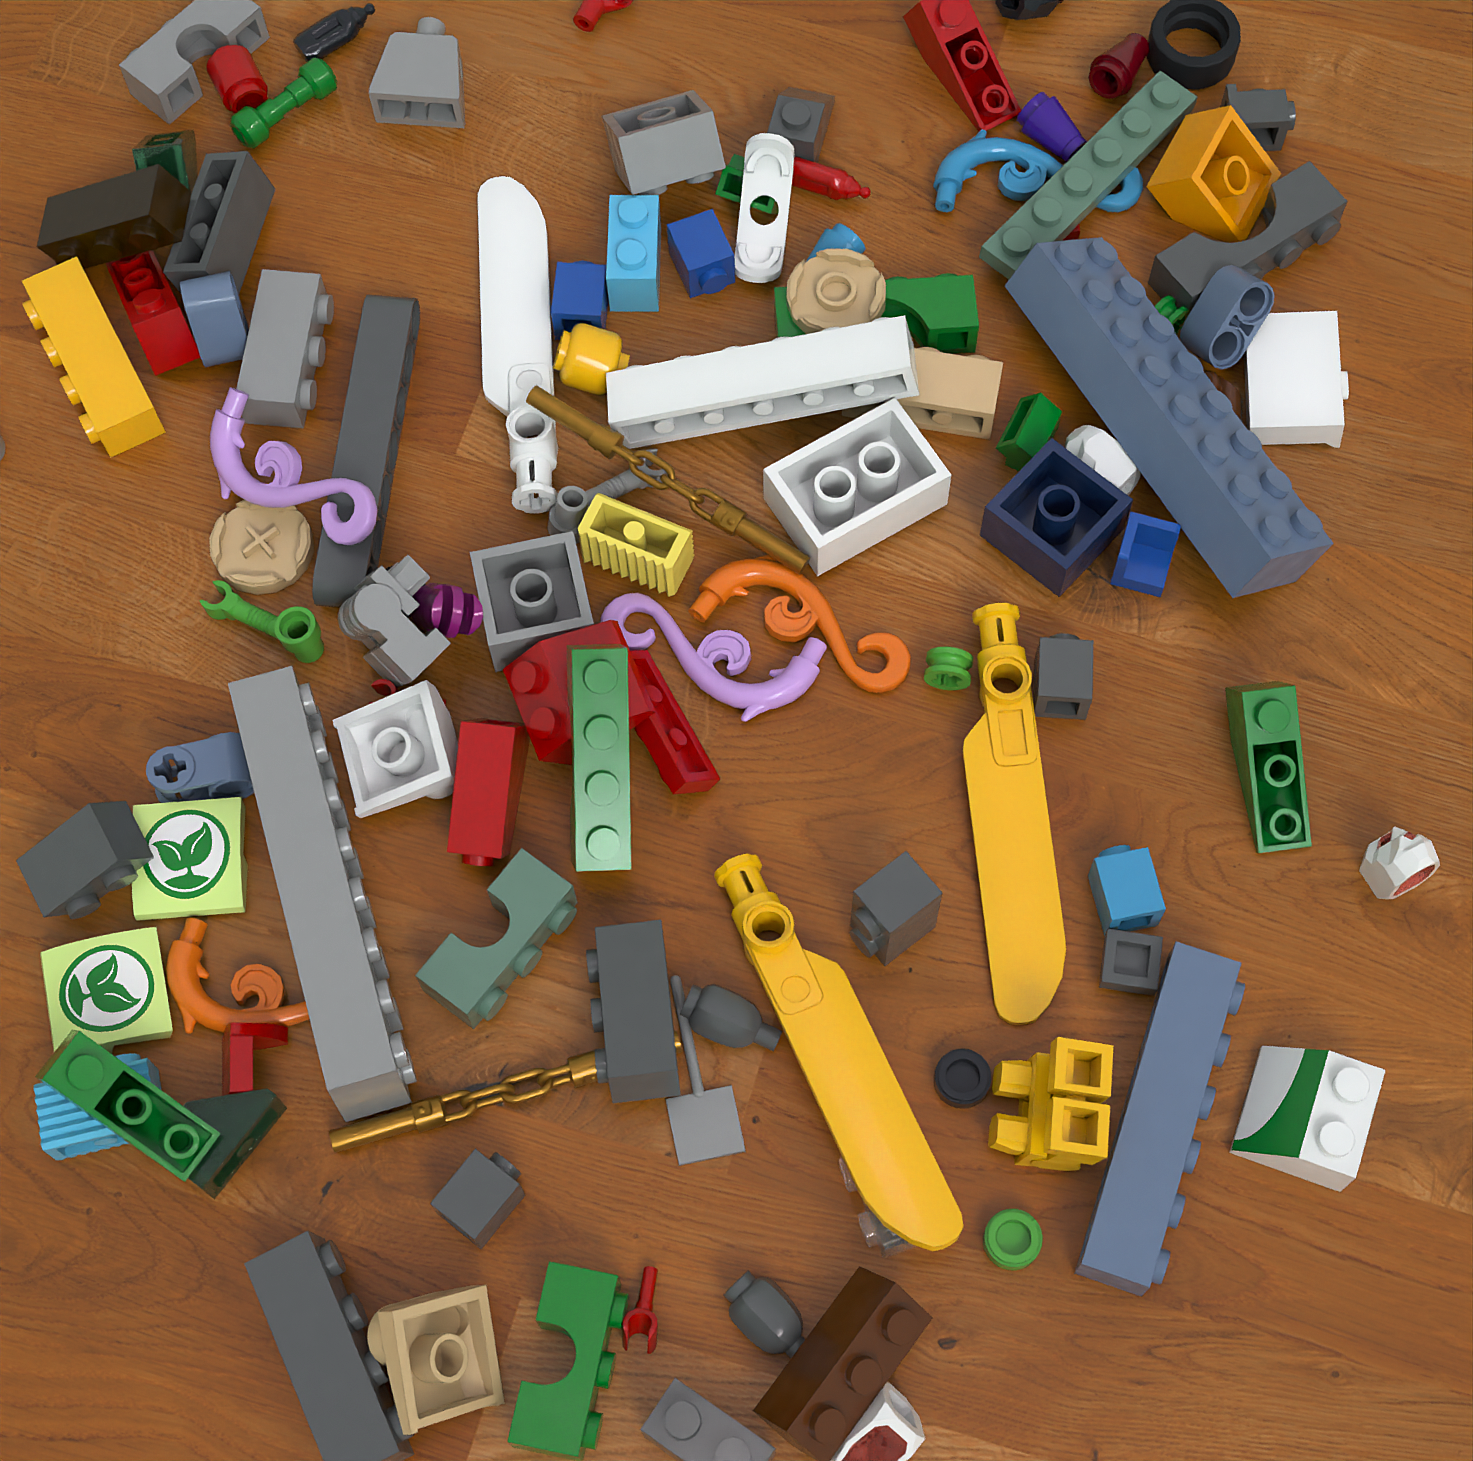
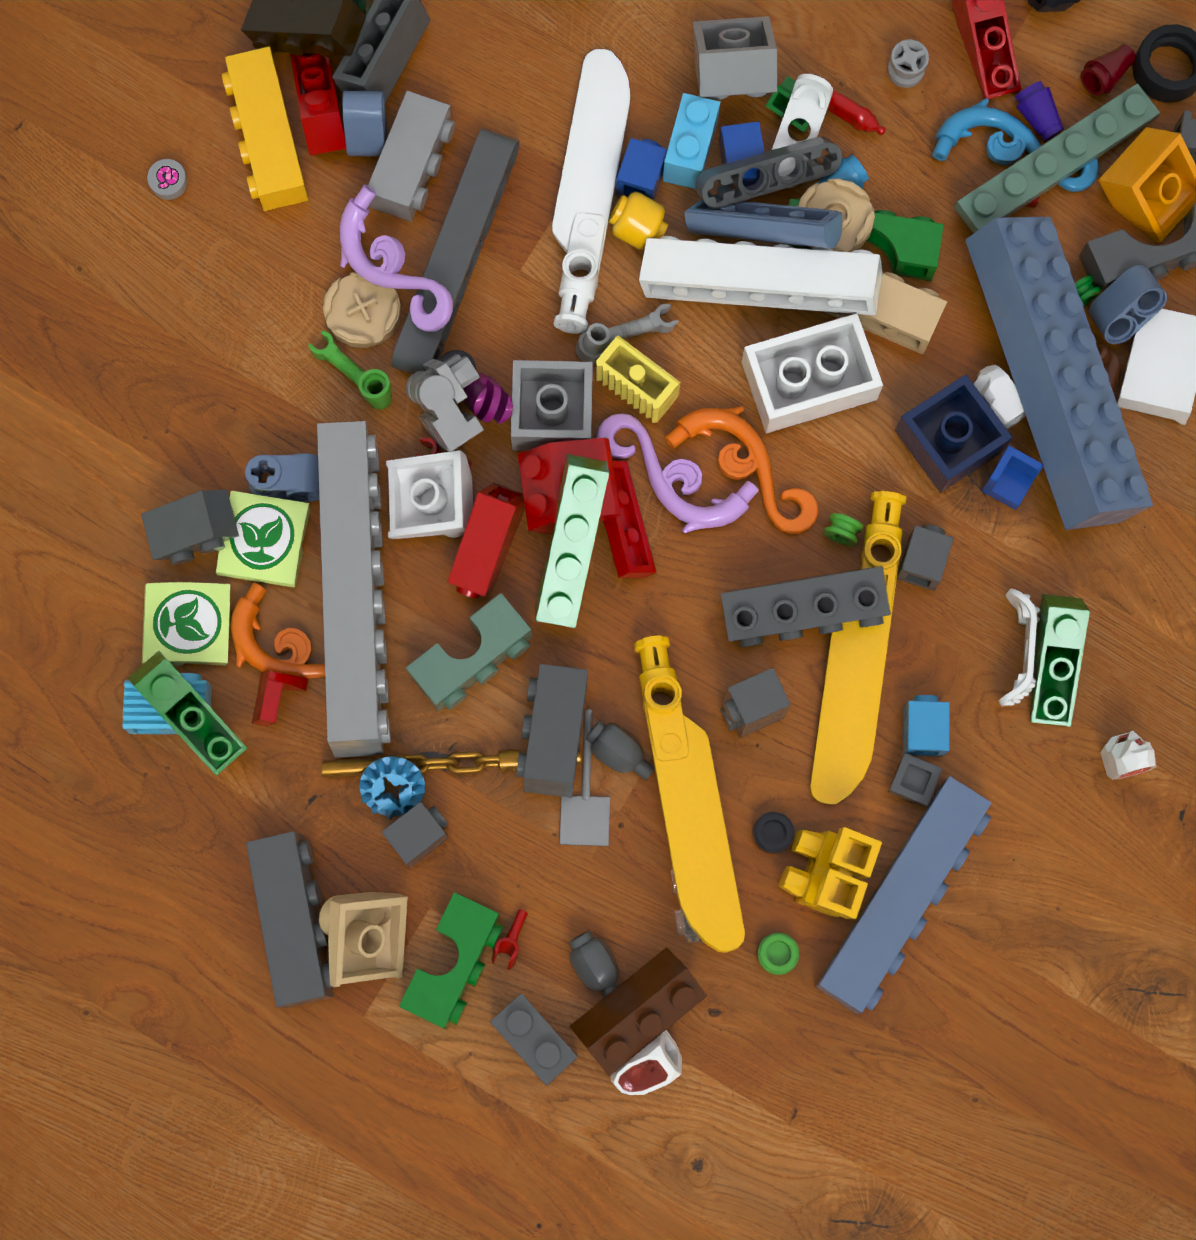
camera: 10 degrees right, 10 degrees up
clear green slope [184,1088,287,1200] -> none
pearl gold piece [526,385,810,575] -> none
dark grey slope [767,87,835,163] -> none
green piece [996,392,1062,471] -> none
white slope [1229,1046,1385,1192] -> none
none -> dark azure gear [359,756,425,820]
none -> sand blue brick [685,199,842,249]
none -> dark grey beam [695,137,842,208]
none -> dark grey brick [721,565,891,647]
none -> light grey wheel [887,39,929,88]
none -> white piece [998,588,1040,707]

